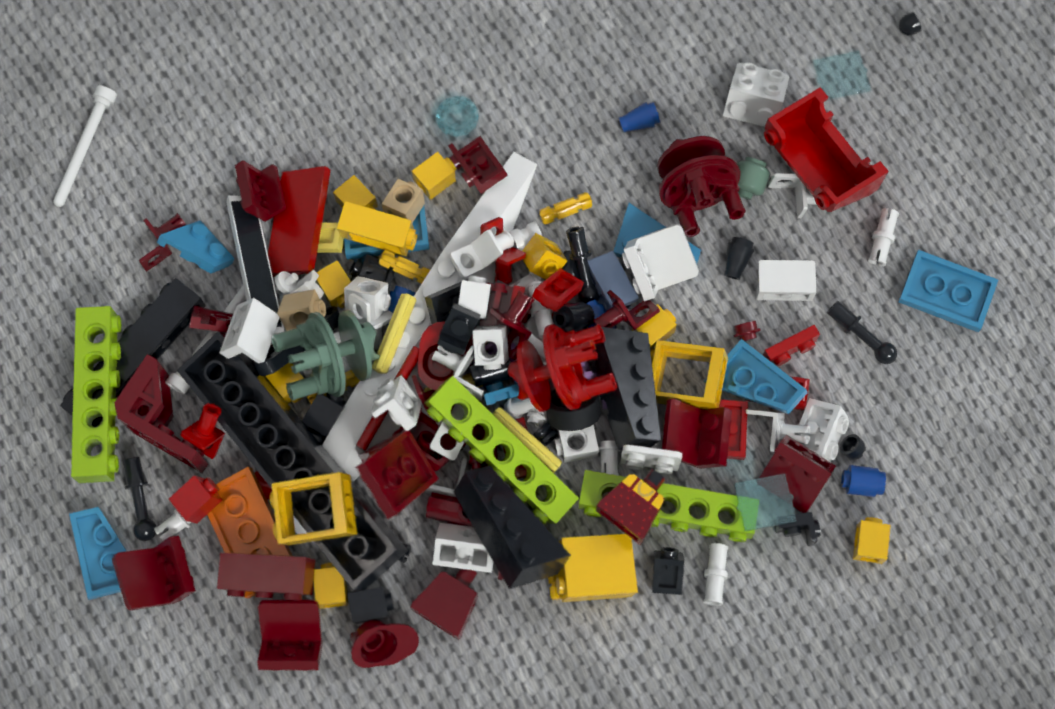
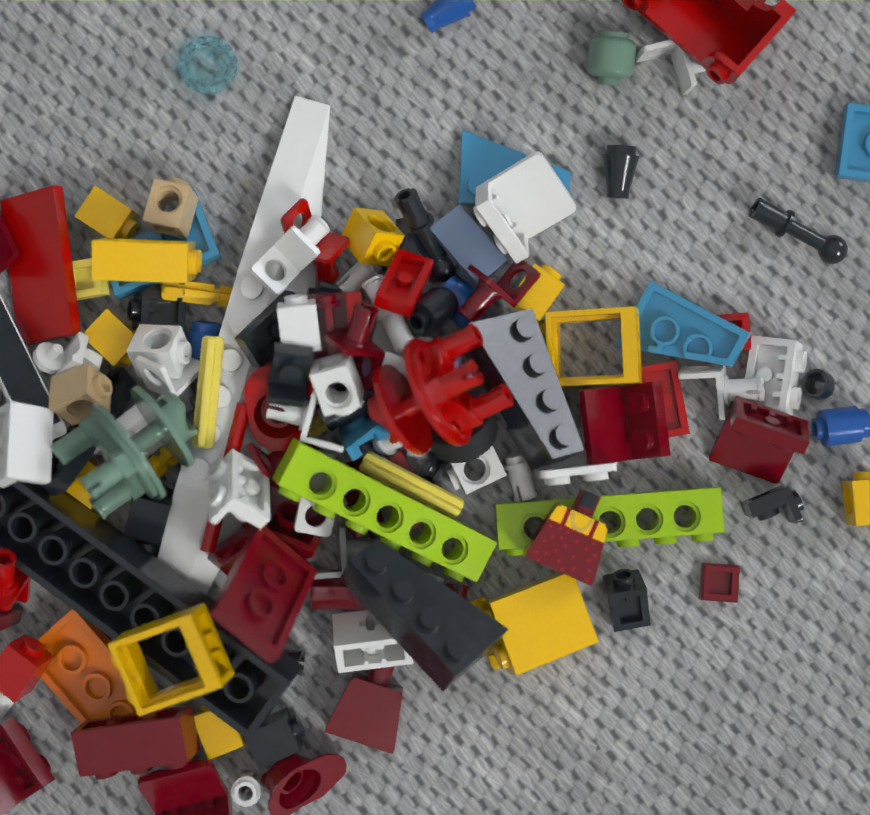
camera: 15 degrees left, 15 degrees up
yellow brick [412,152,456,200] -> none
dark red bracket [448,136,508,194] -> none
white wheel [509,221,542,251] -> none
yellow axle [539,192,592,224] -> none
dark red piece [657,136,746,237] -> none
white pin [703,543,728,606] -> none
dark red plate [733,321,761,341] -> none
clear light blue piece [734,474,796,531] -> none
white panel [756,260,816,301] -> none
red plate [763,324,820,367] -> none
white pin [868,208,899,266] -> none
none -> white pin [231,771,262,807]
none -> dark red tile [699,562,740,603]

